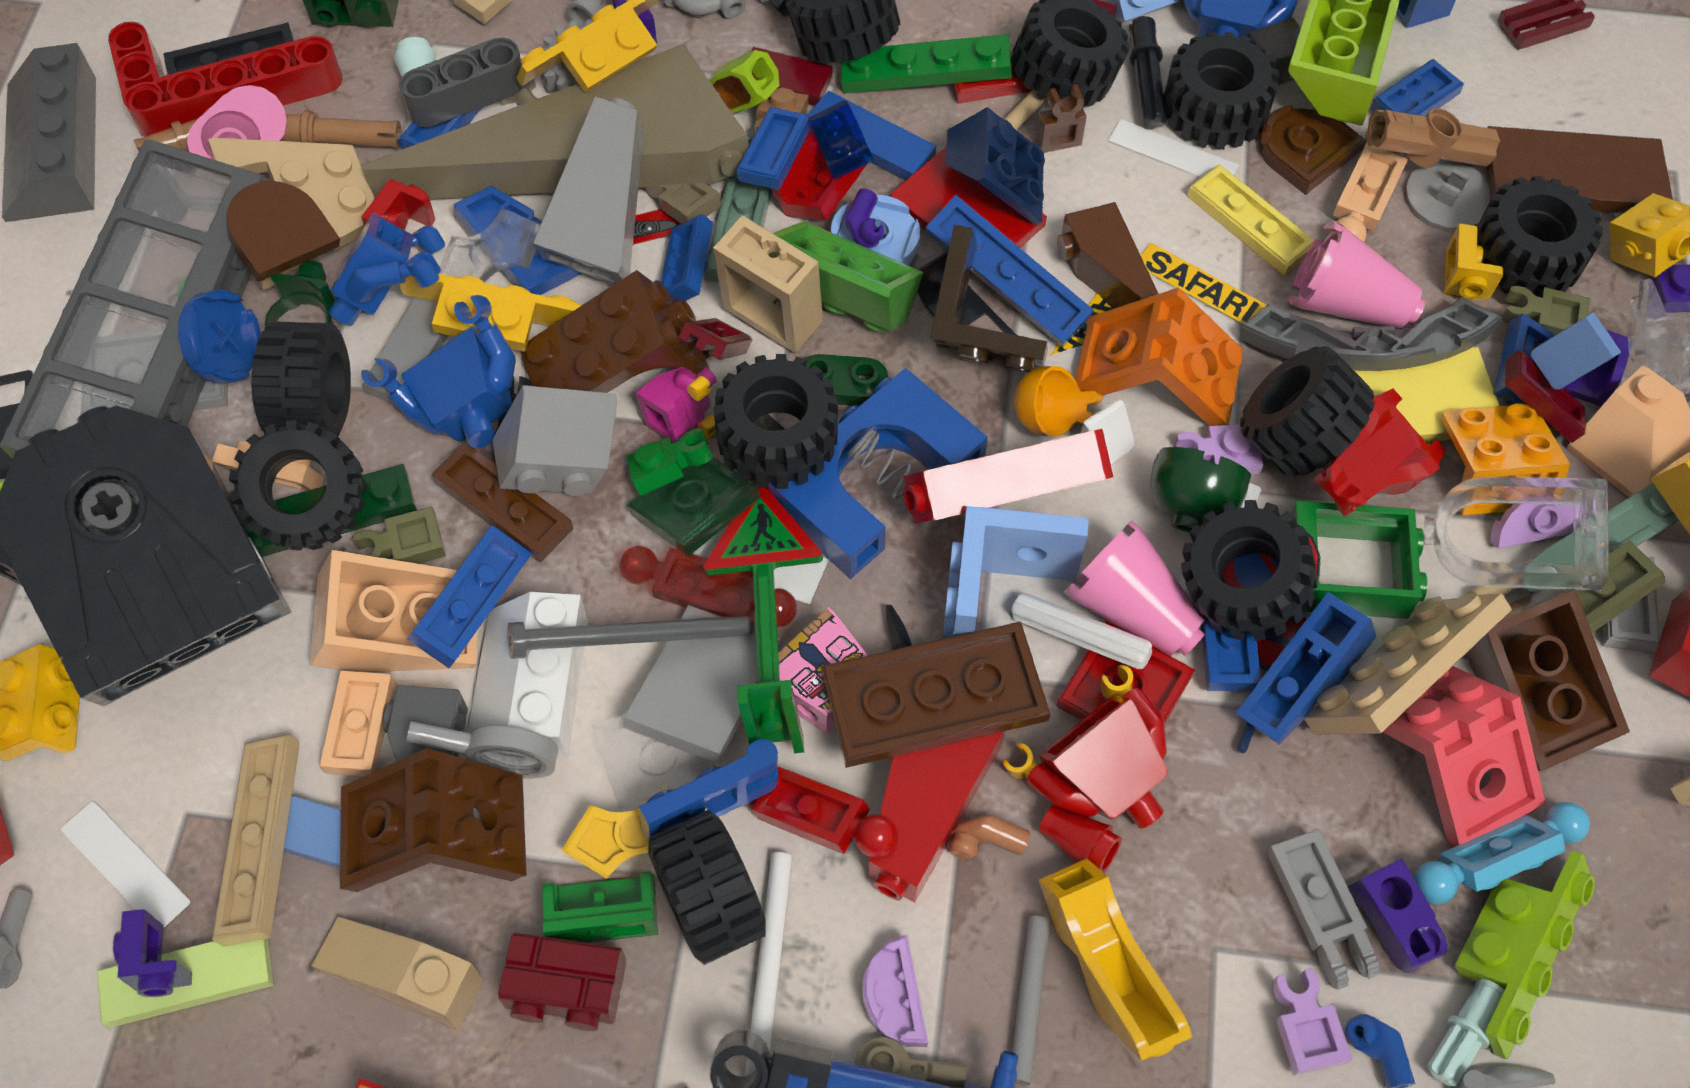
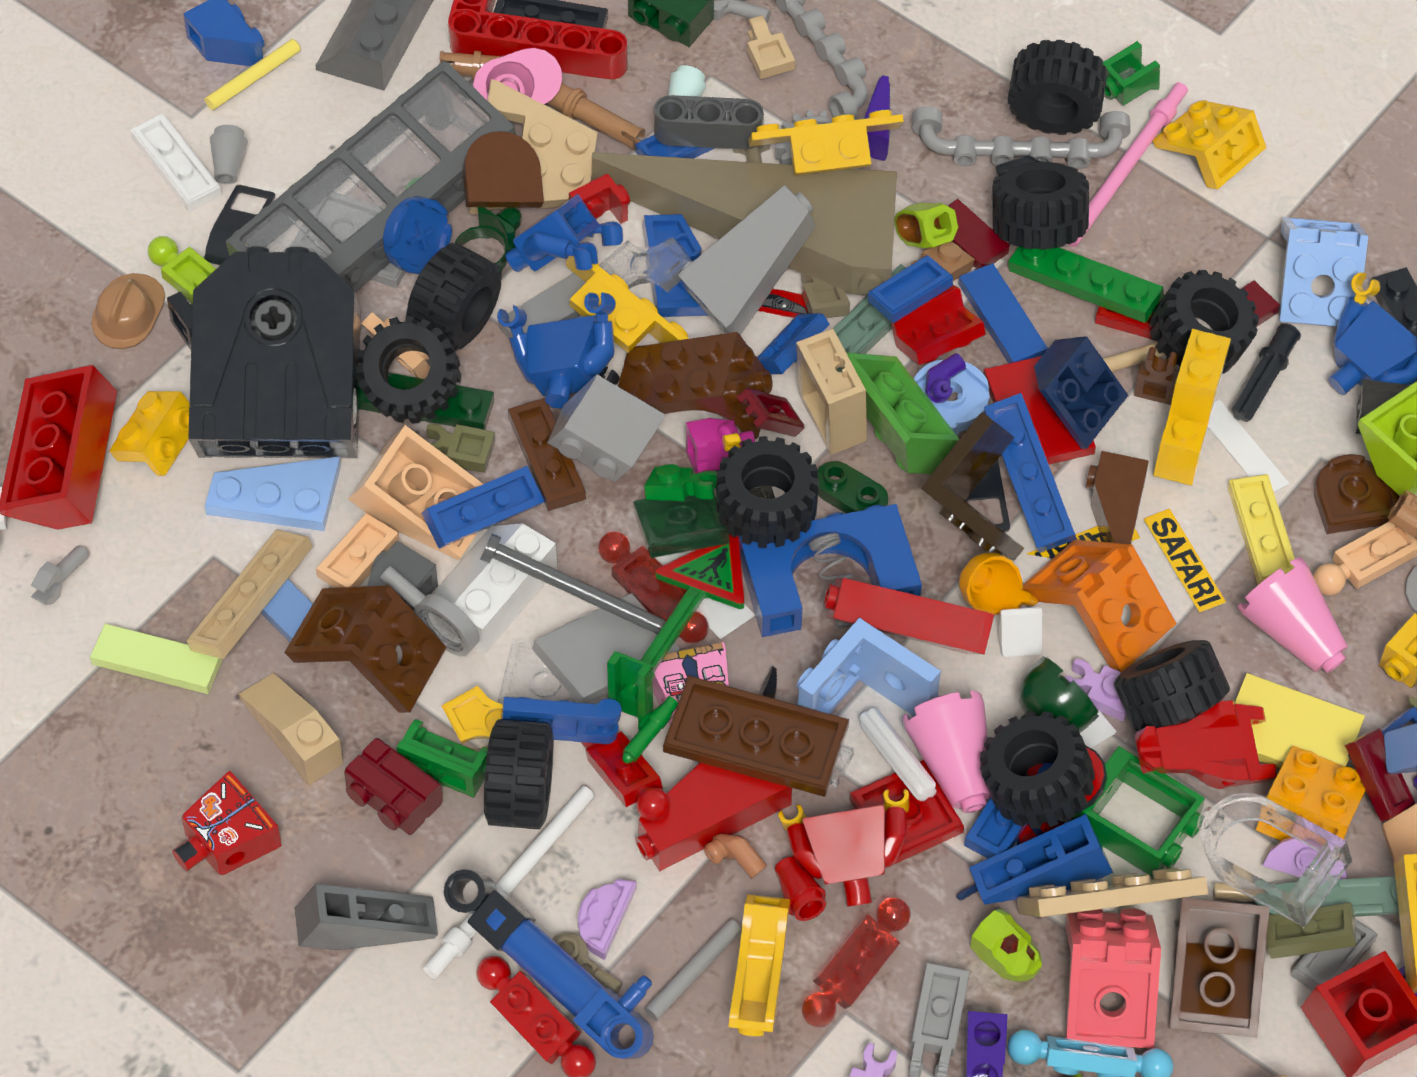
camera: 30 degrees right, 5 degrees down
white sticker [60,801,190,928] -> none
dark purple bracket [113,909,192,997] -> none
clear blue bracket [808,100,874,180] -> none
black tyre [1164,32,1280,149] -> none
dark grey tile [1239,297,1502,371] -> none
none -> light blue wing [205,456,341,531]
none -> green piece [622,696,678,764]
none -> clear red plate [802,897,911,1027]
none -> lime rock [970,908,1042,982]
none -> yellow arch [1153,329,1231,486]

